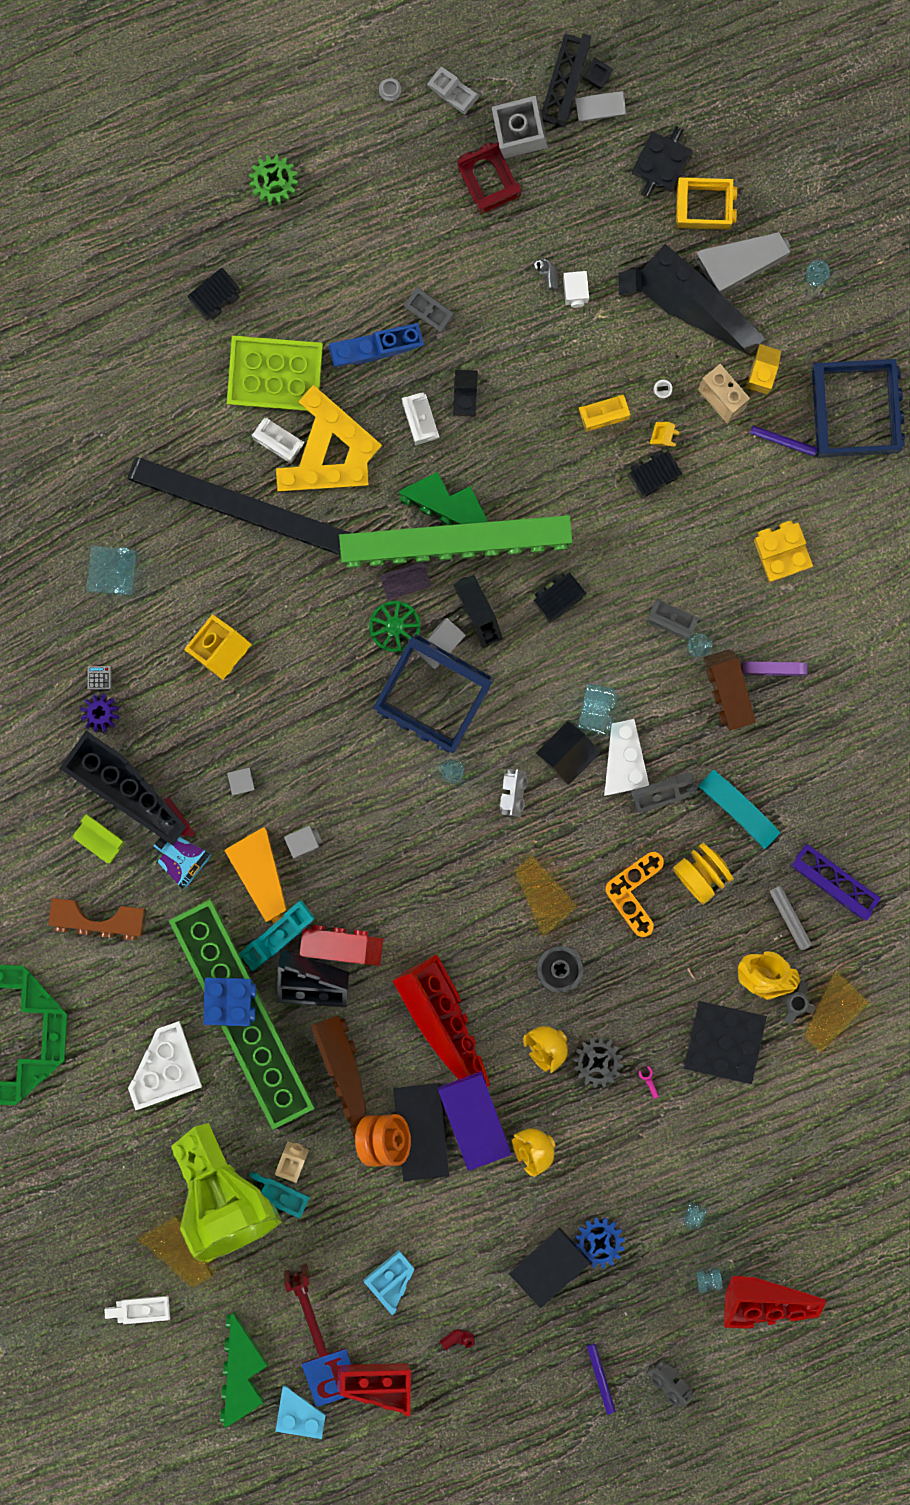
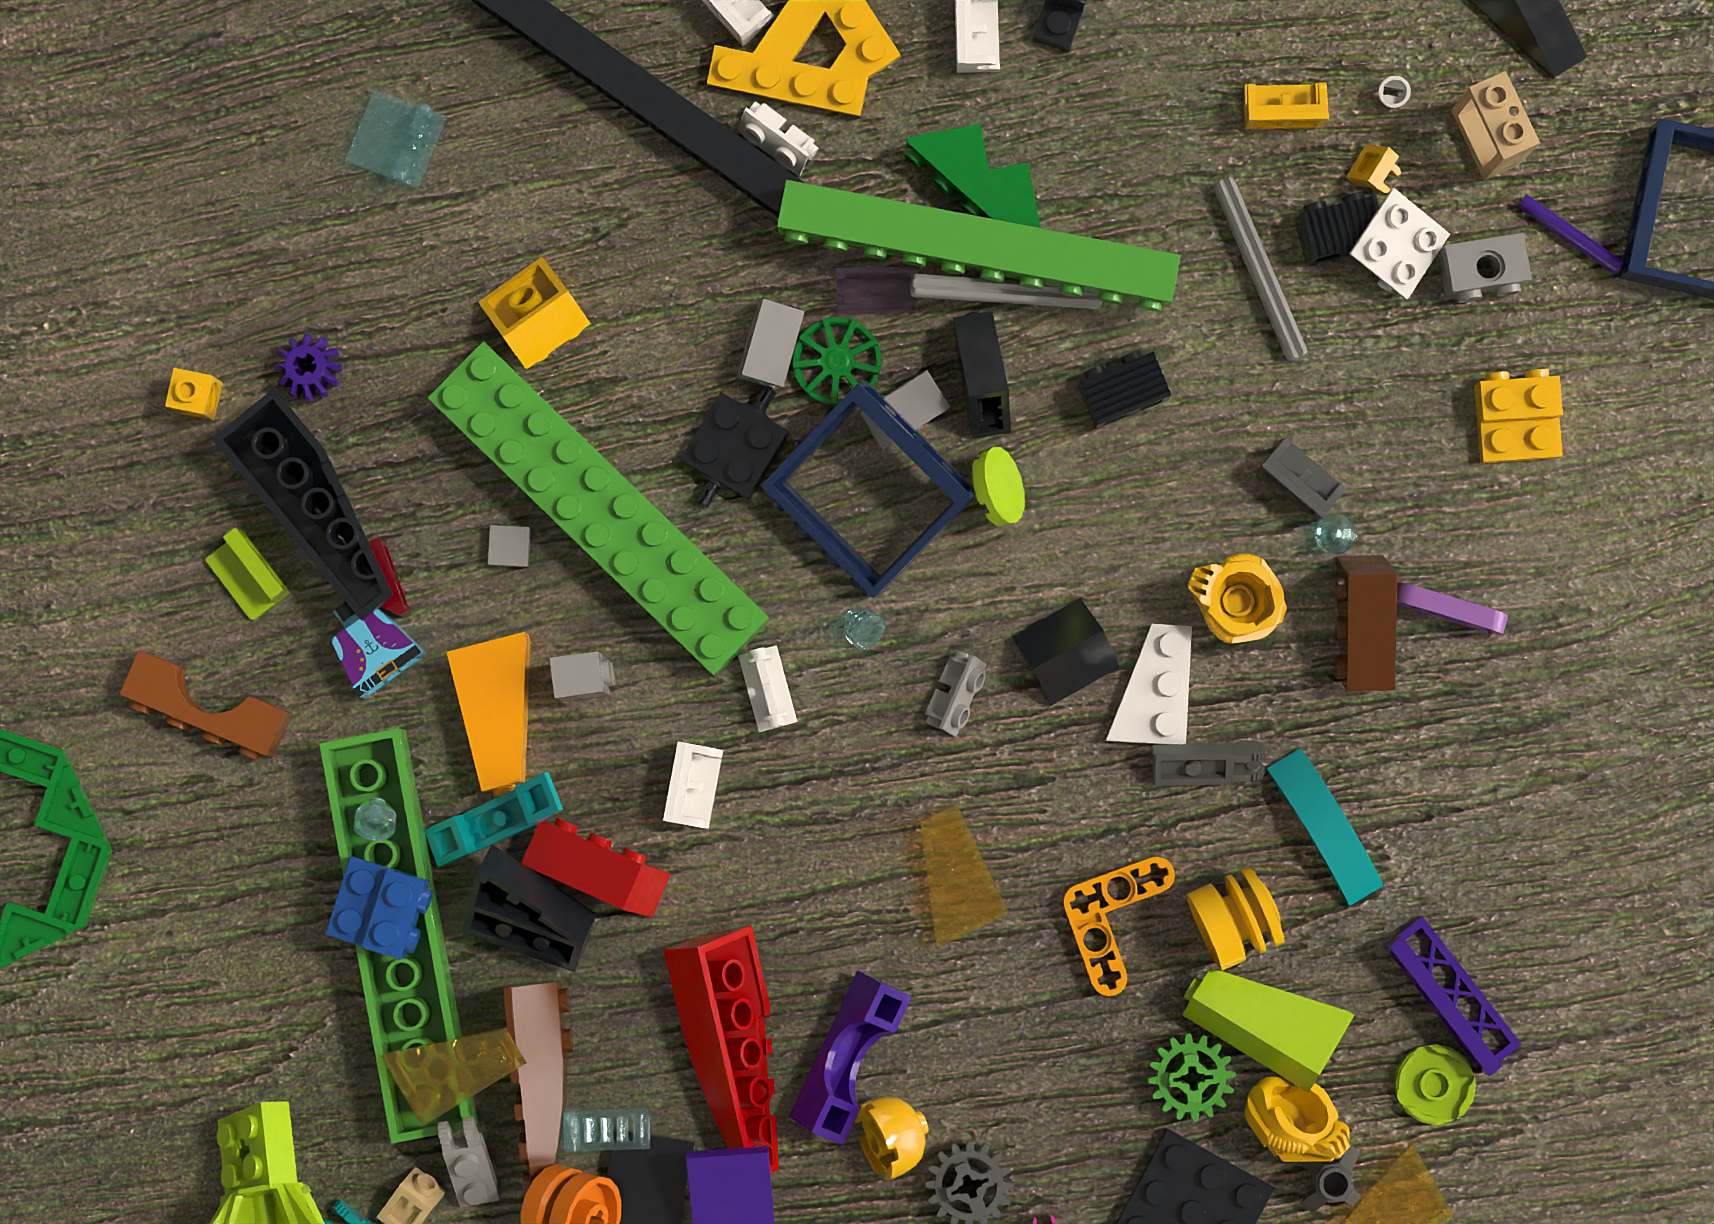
camera: 20 degrees right, 0 degrees up
tile [88,666,111,690] -> none
white plate [128,1021,202,1110] -> none
dark grey brick [536,946,583,993] -> none
clear light blue brick [577,683,618,735] -> none
yellow slope [746,344,781,394] -> none
light grey axle [770,886,811,950] -> none
none -> yellow brick [165,368,223,421]
none -> clear light blue tile [354,797,397,840]
none -> clear yellow wing [381,1027,527,1126]
none -> bright green brick [428,341,771,677]
none -> light grey hinge [438,1116,500,1208]
none -> clear light blue slope [563,1108,650,1152]
none -> white hinge [663,742,723,829]
none -> black plate [680,385,790,508]
none -> light grey hinge [736,299,805,389]
none -> white hinge [737,102,819,177]
none -> white hinge [738,645,797,732]
none -> dark purple arch [789,970,912,1145]
none -> light grey axle [910,274,1102,309]
none -> lime tile [972,447,1025,526]
none -> bright green gear [1147,1032,1236,1122]
none -> lime slope [1183,968,1354,1093]
none -> yellow helmet [1188,553,1287,644]
none -> light grey axle [1213,177,1307,361]
none -> white hinge [1349,188,1450,299]
none -> lime tile [1393,1043,1476,1125]
none -> light grey brick [1438,233,1532,303]

